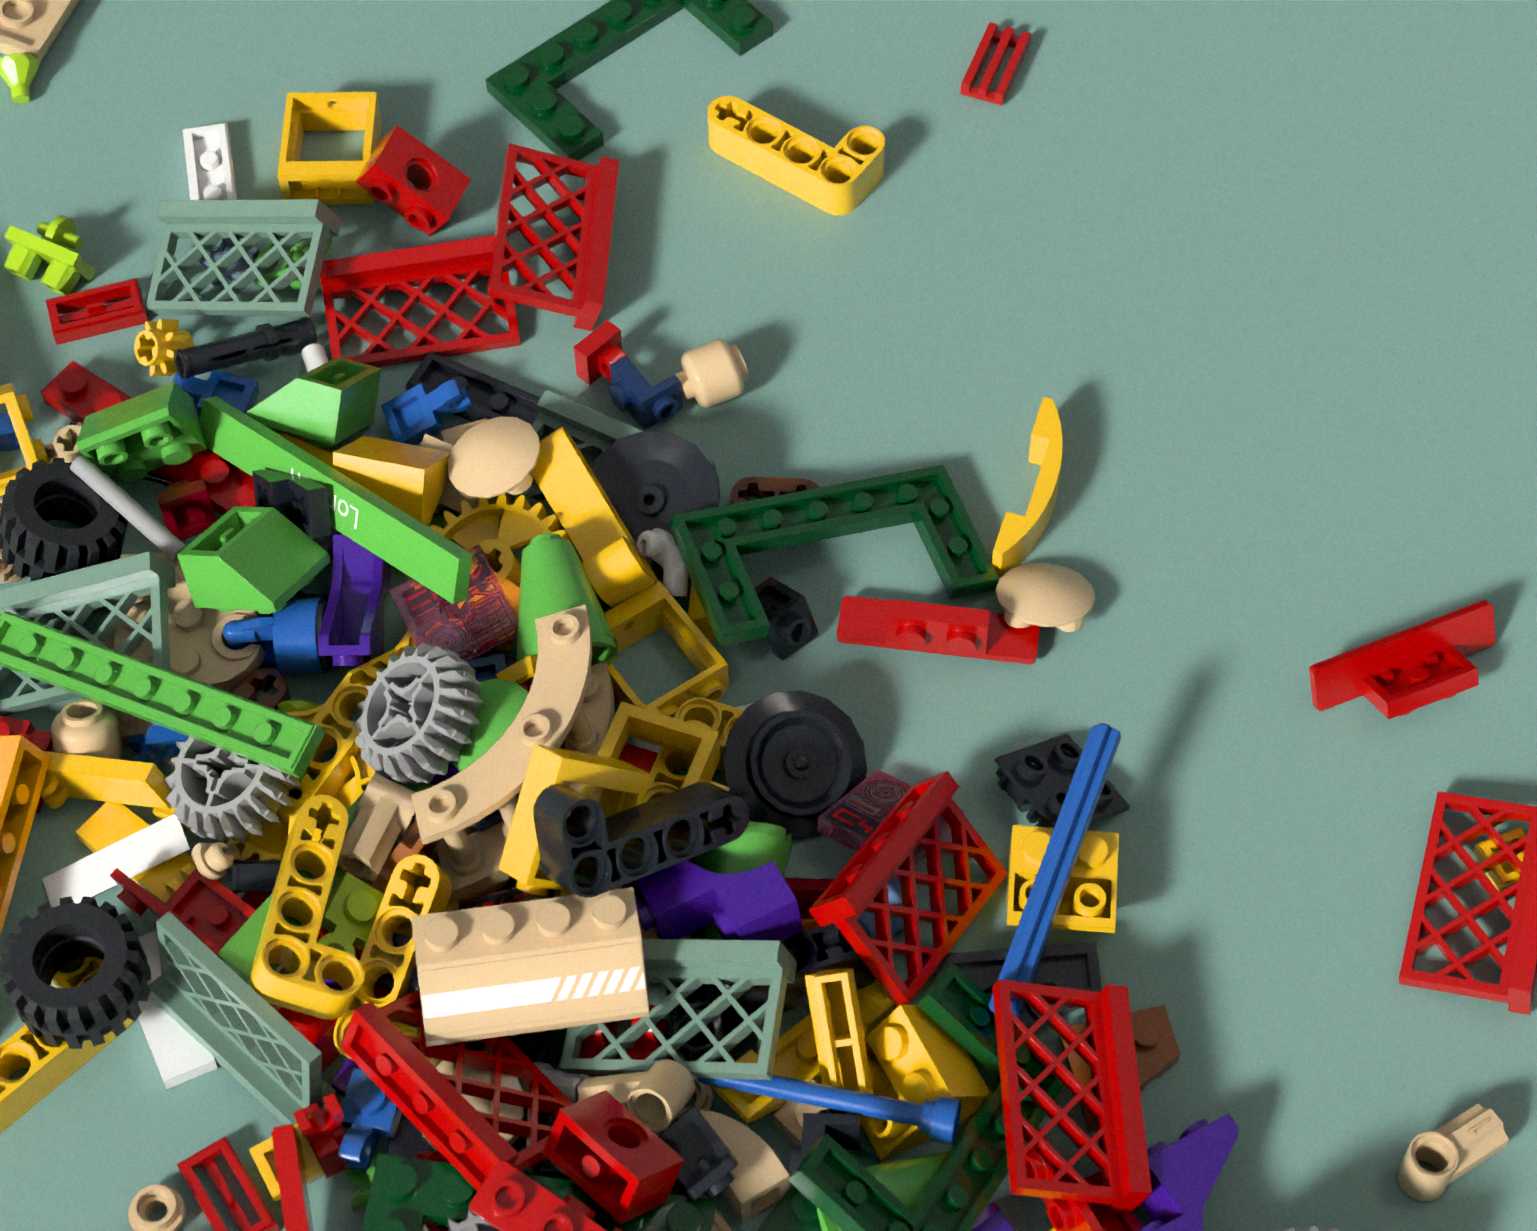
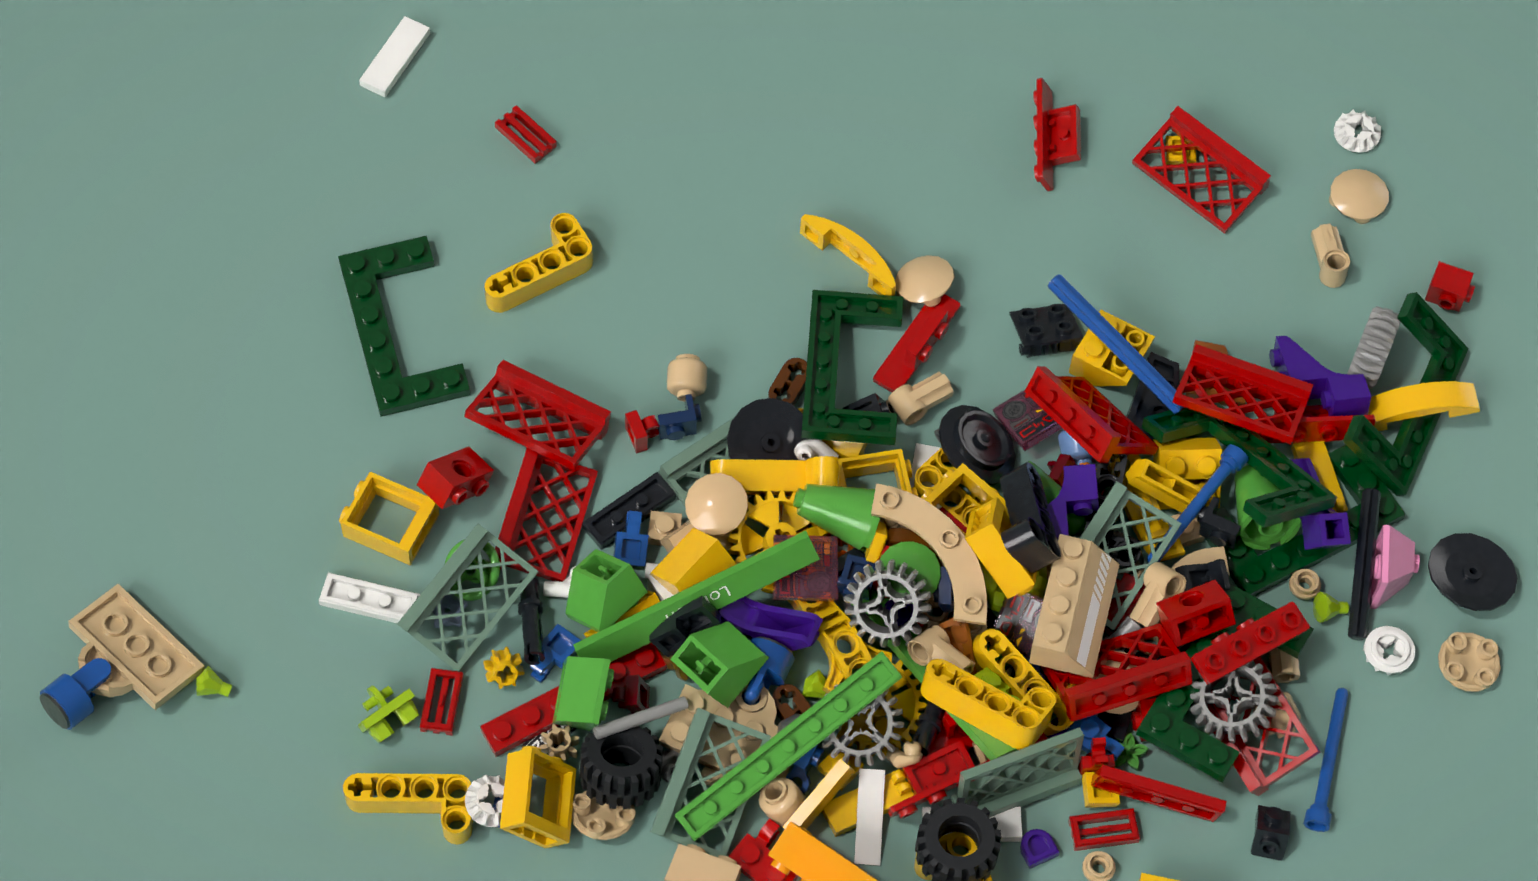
camera: 70 degrees left, 5 degrees up
none -> tan piece [888,372,954,426]
none -> dark purple tile [1020,829,1060,869]

